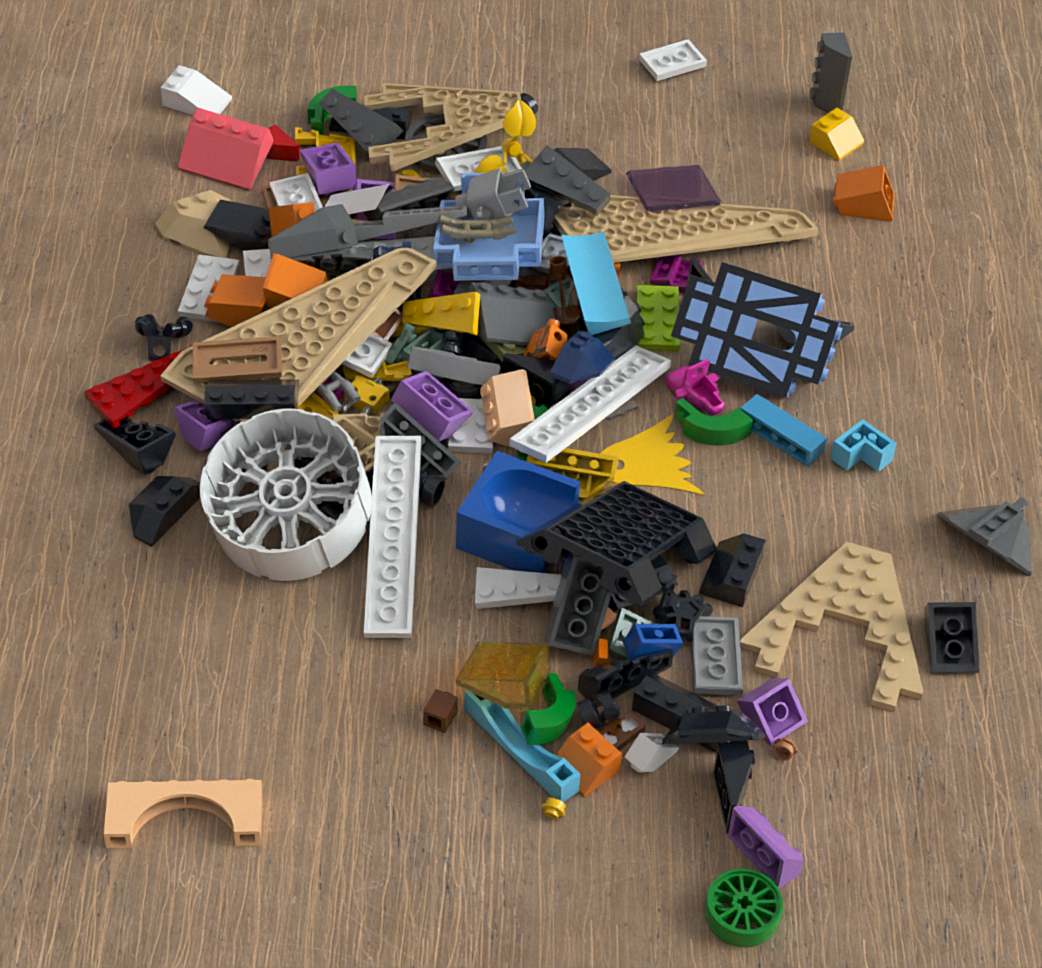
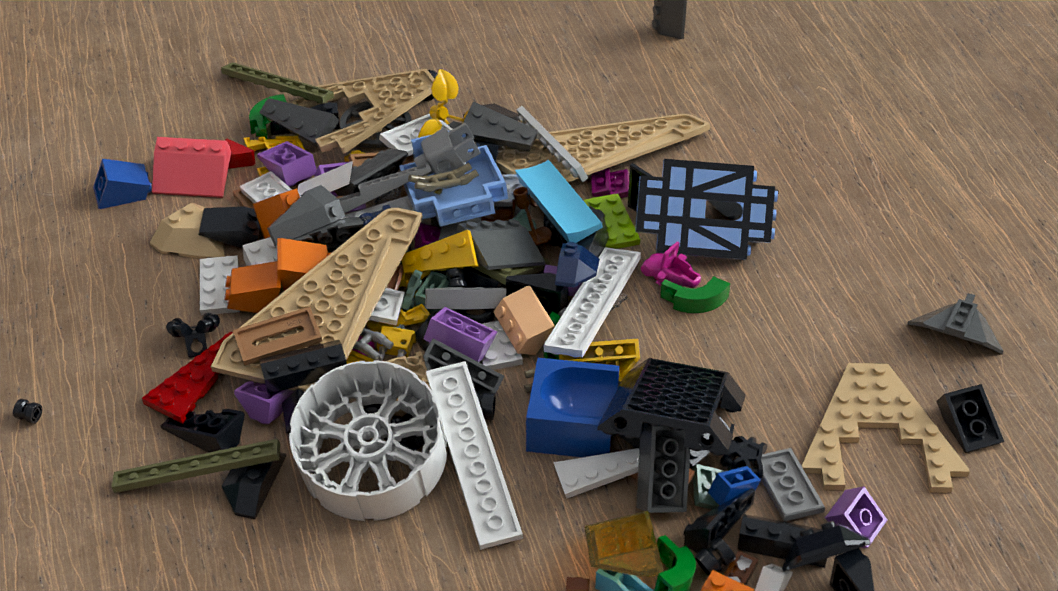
camera: 15 degrees left, 5 degrees down
white slope [161,65,232,115] -> none
orange torso [524,319,567,361] -> none
orange tile [593,638,608,667] -> none
yellow piece [600,414,705,495] -> none
clear purple piece [626,165,722,211] -> none
white plate [639,39,707,81] -> none
black slope [699,533,766,607] -> none
dark azure brick [741,394,827,467] -> none
nougat plate [773,738,797,760] -> none
yellow slope [809,108,864,161] -> none
medium azure brick [830,419,897,472] -> none
orange slope [833,165,895,221] -> none
none -> blue slope [93,159,152,209]
none -> olive plate [111,439,280,493]
none -> olive plate [221,62,334,104]
none -> white plate [516,106,588,182]

